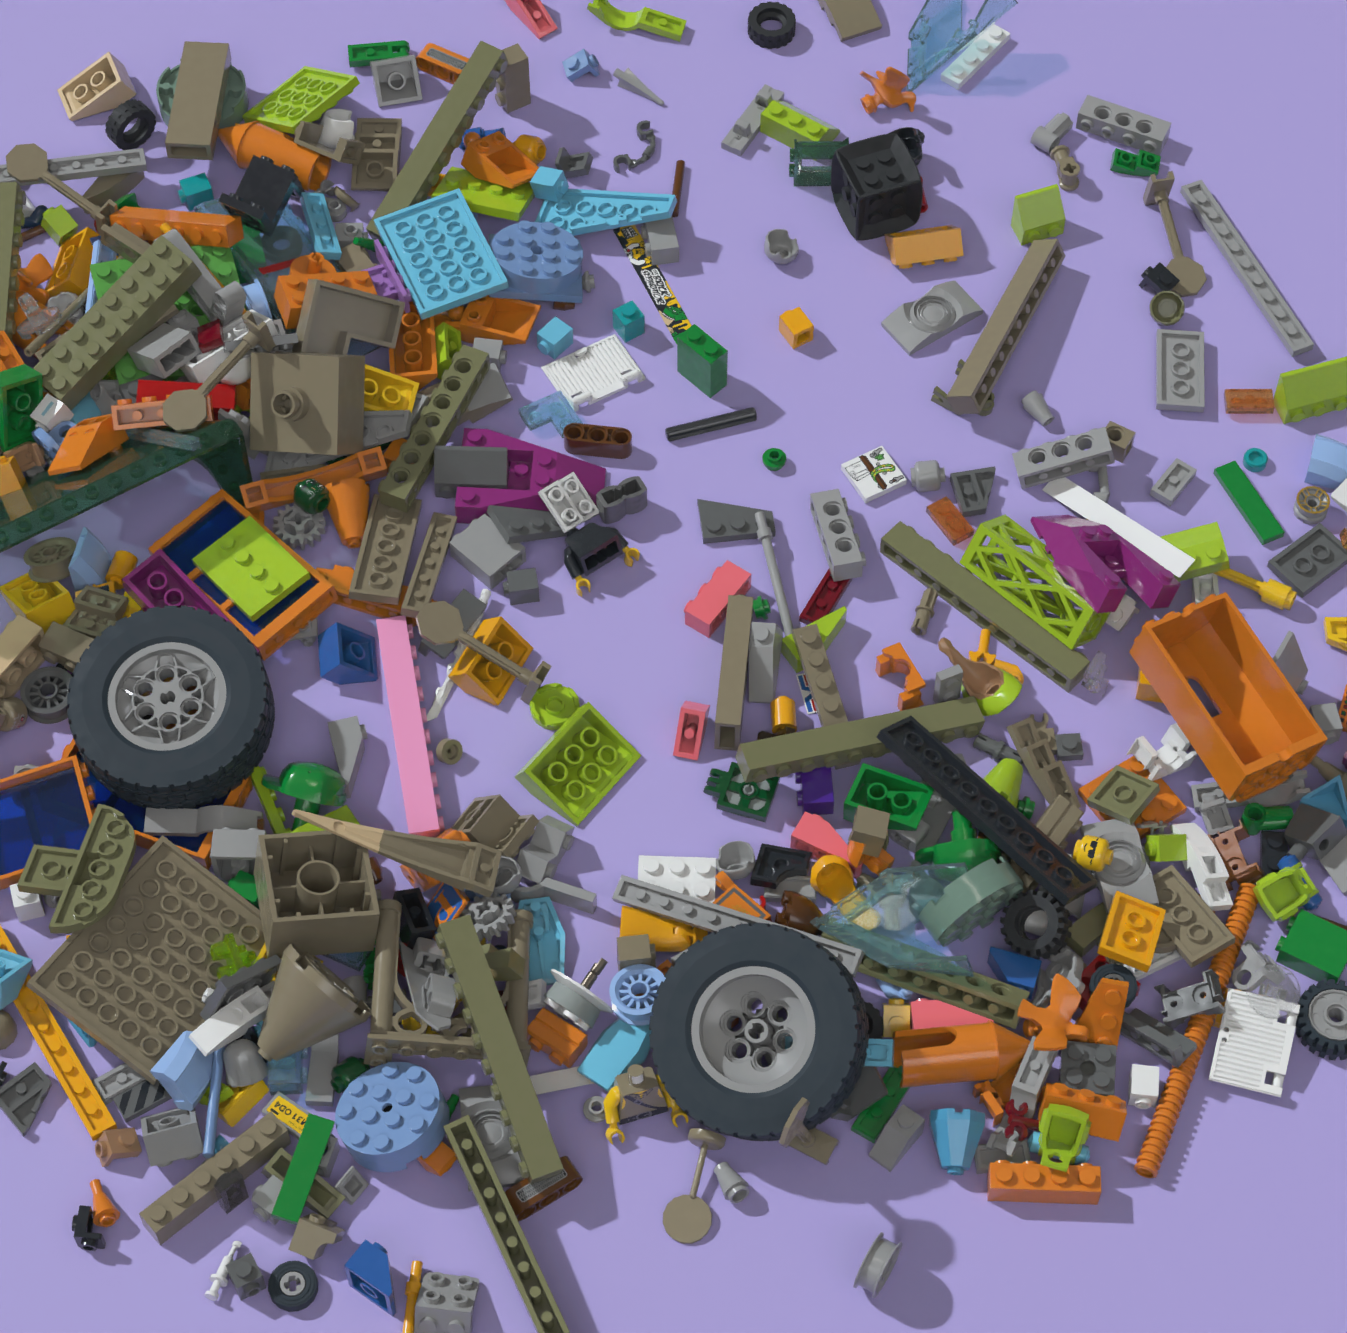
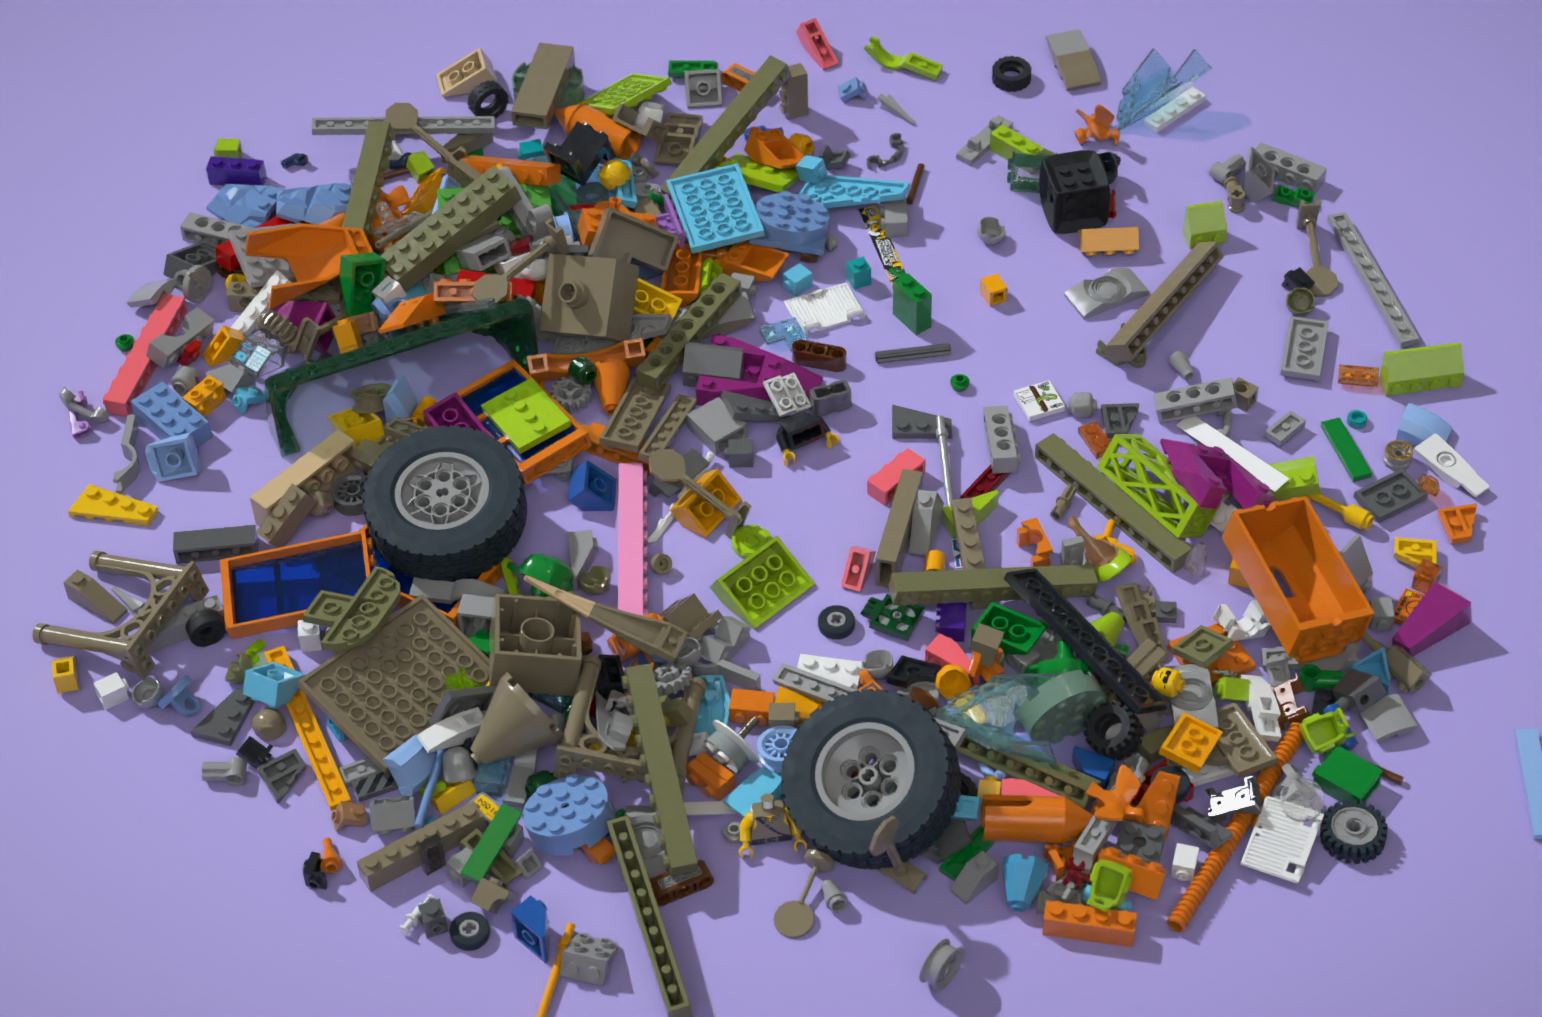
camera: 10 degrees right, 10 degrees down
green plate [753,595,771,620] -> none
none -> olive hair [579,565,611,595]
none -> yellow hair [598,160,632,191]
none -> orange brick [729,688,775,725]
none -> black bush [818,605,855,640]
none -> light grey slope [1244,146,1275,203]

